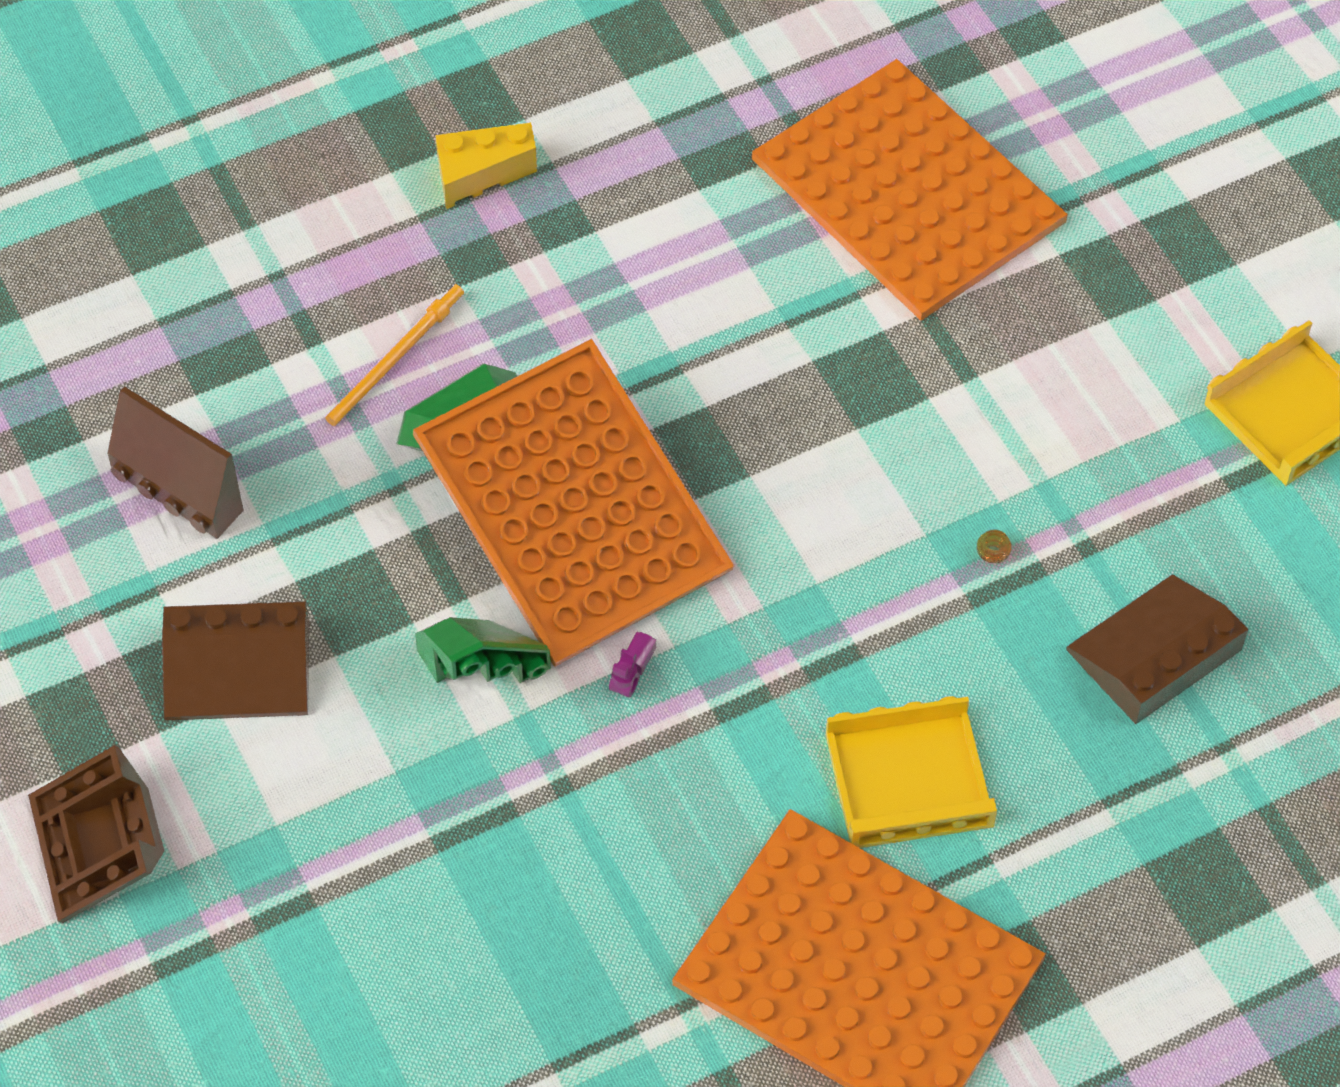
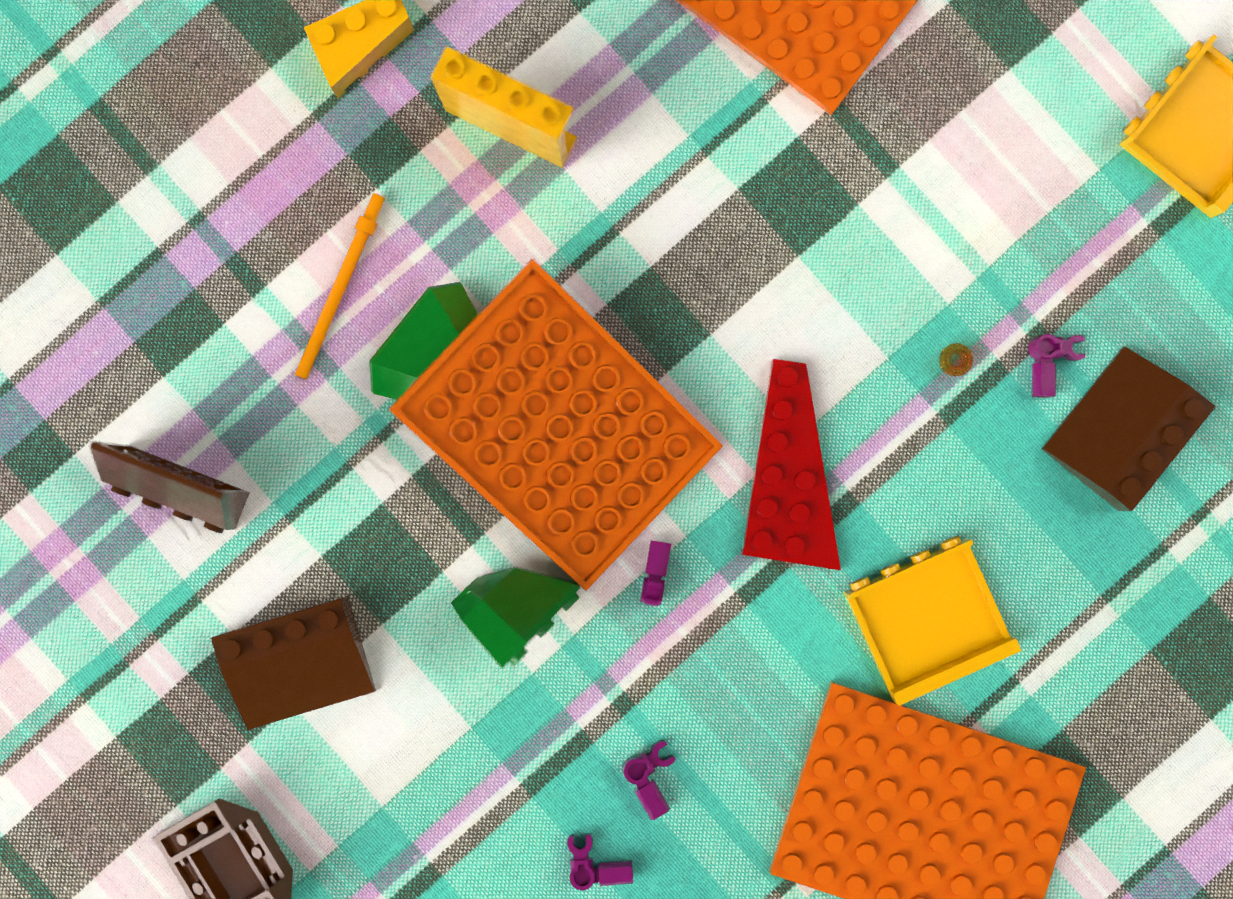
camera: 15 degrees left, 30 degrees up
none -> yellow panel [431,46,577,168]
none -> magenta bar [567,833,633,891]
none -> magenta bar [622,740,676,820]
none -> red wing [742,359,841,571]
none -> magenta bar [1028,334,1085,398]

